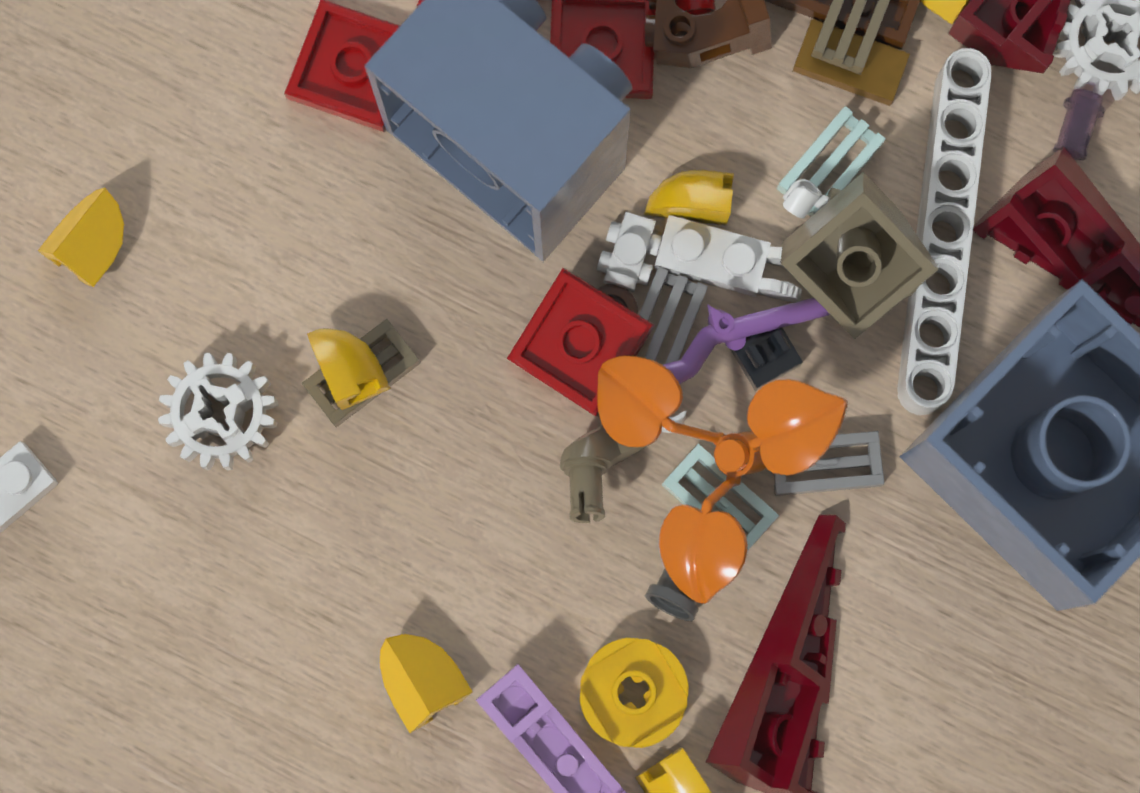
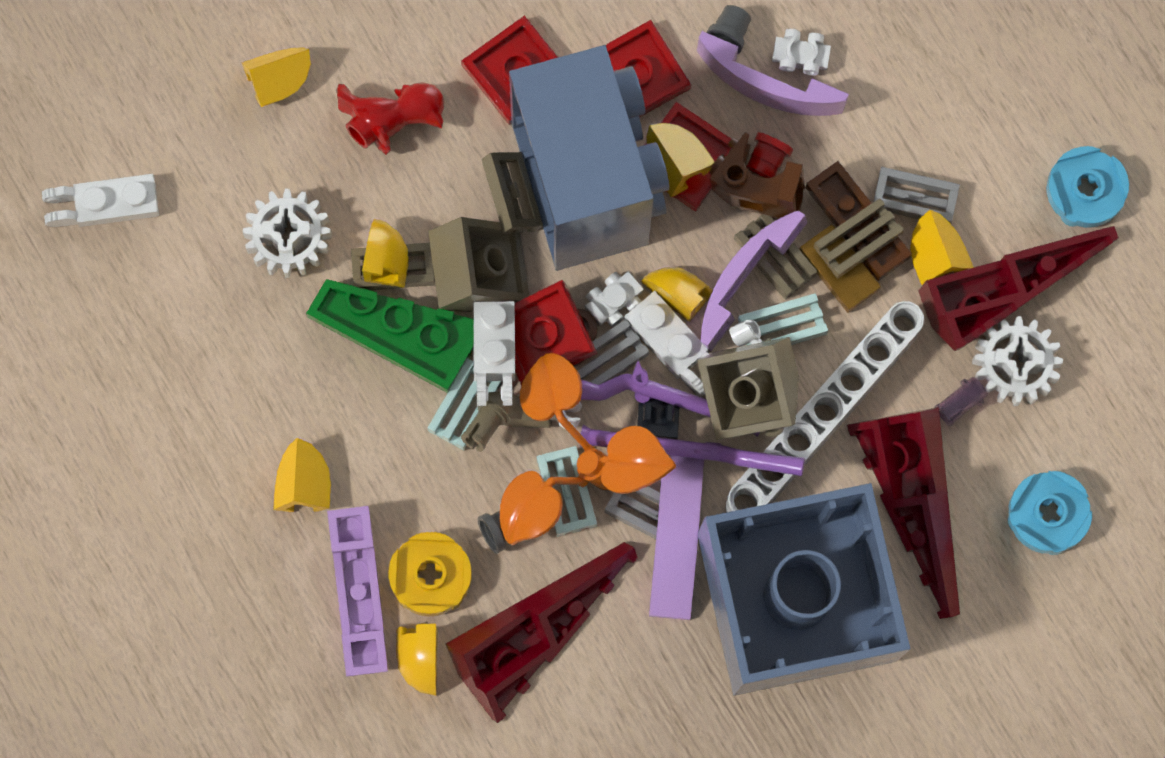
camera: 30 degrees right, 5 degrees down
none -> green wing [306,279,474,393]
none -> red animal [336,82,445,155]
none -> dark tan slope [428,217,529,312]
none -> light aqua tile [428,358,503,451]
none -> white hinge [474,301,515,406]
none -> dark tan tile [481,152,543,233]
none -> medium lavender piece [580,424,805,476]
none -> yellow brick [646,123,714,197]
none -> lavender slope [649,455,704,620]
none -> lavender slope [701,210,807,352]
none -> dark tan tile [734,214,817,300]

